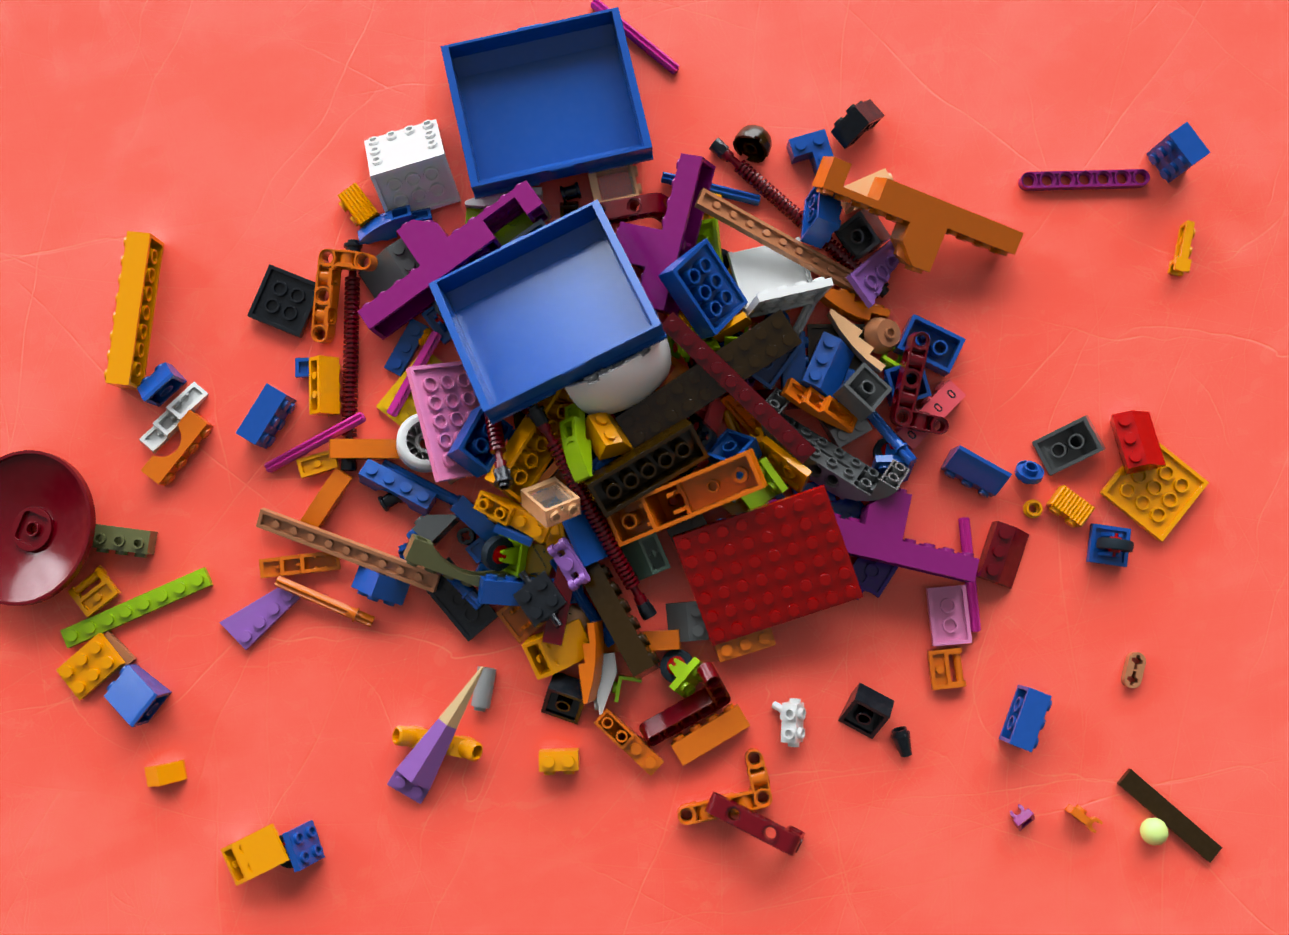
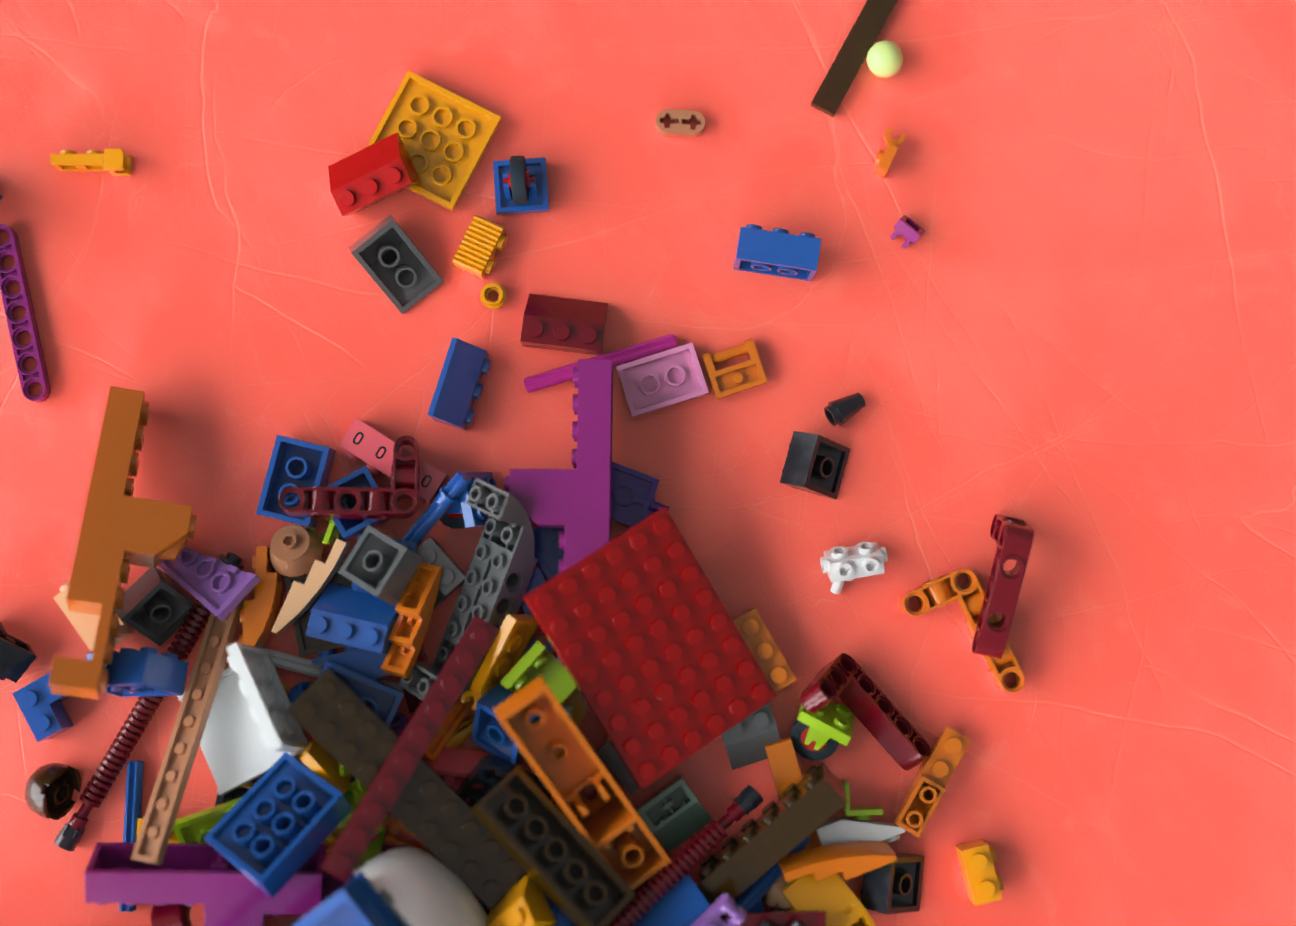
camera: 100 degrees left, 0 degrees up
orange brick [671,703,751,766] -> none
blue plate [1014,460,1044,484] -> none

